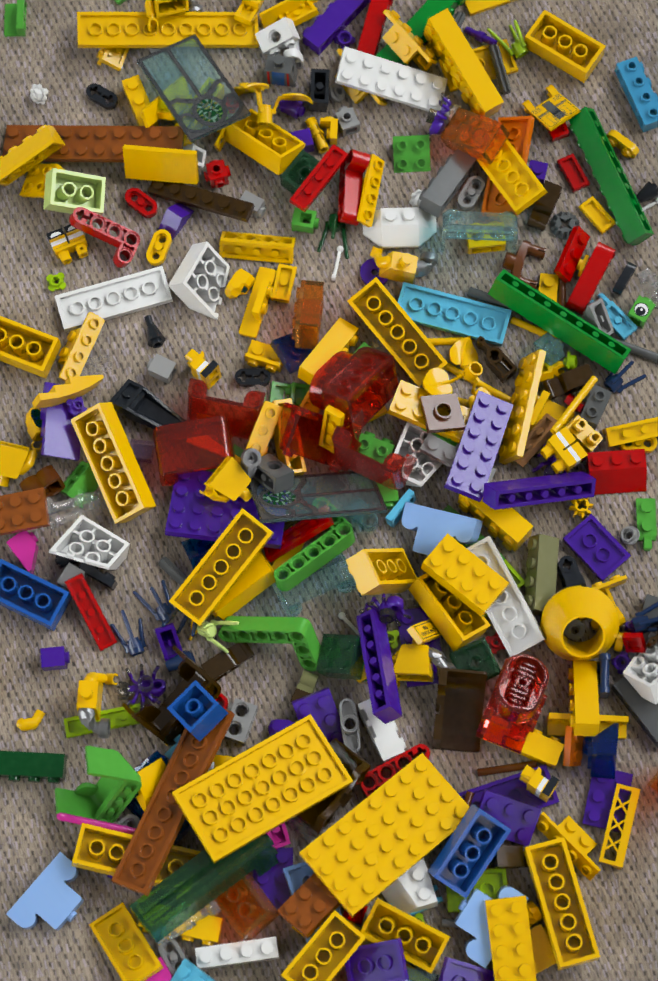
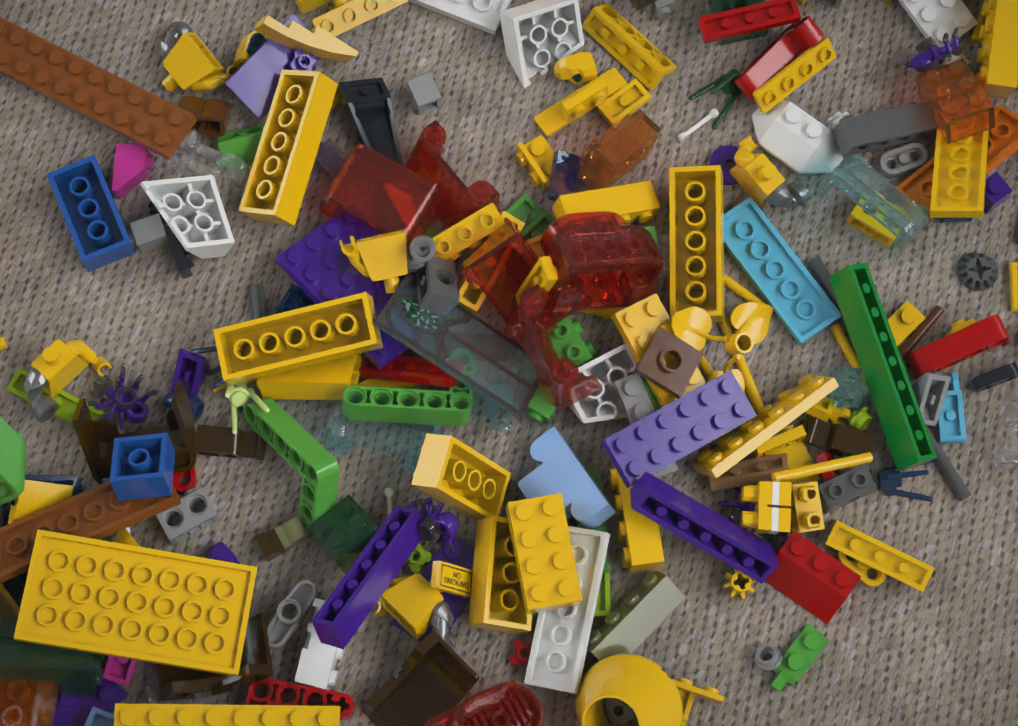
camera: 35 degrees right, 0 degrees up
dark purple brick [40,646,70,671] -> none
red tile [65,573,118,651] -> none
dark blue plant [110,610,147,657] -> none
dark blue plant [133,580,175,623] -> none
black cone [144,315,166,348] -> none
yellow hips [185,349,222,390] -> none
black beam [235,368,271,387] -> none
bright green brick [291,208,320,234] -> none
dark purple plate [292,687,344,744] -> none
medium azure tile [385,489,416,528] -> none
bright green hinge [392,135,431,173] -> none
clear green brick [449,637,501,681] -> none
dark brown piece [476,336,517,383] -> none
reddish brown connector [502,240,546,289] -> none
dark brown piece [527,180,562,232] -> none
red plate [554,226,590,283] -> none
black piece [557,556,586,588] -> none
dark purple plate [562,514,631,582] -> none
bright green brick [627,295,656,328] -> none

